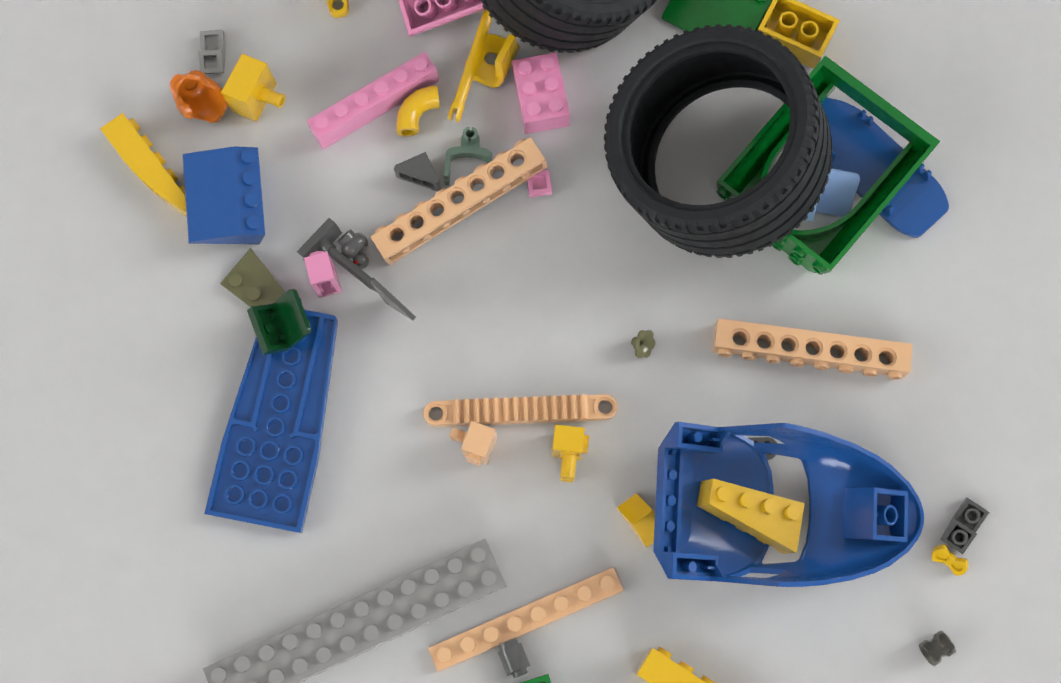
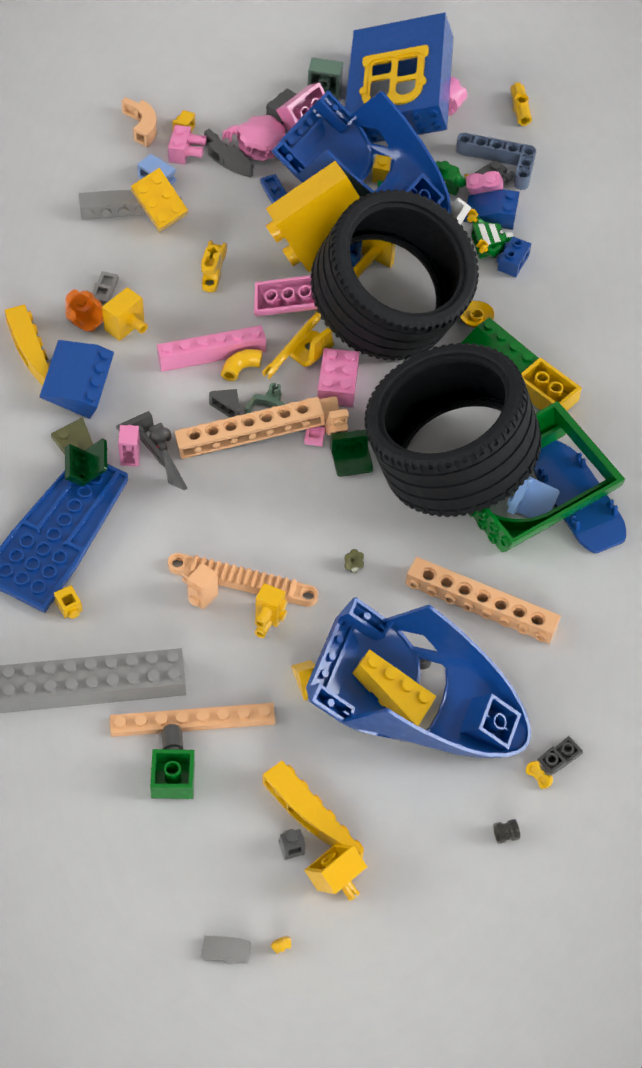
camera: 10 degrees right, 20 degrees down
none -> yellow brick [54,585,83,619]
none -> light nougat arch [319,396,349,435]
none -> dark green bracket [330,430,373,477]

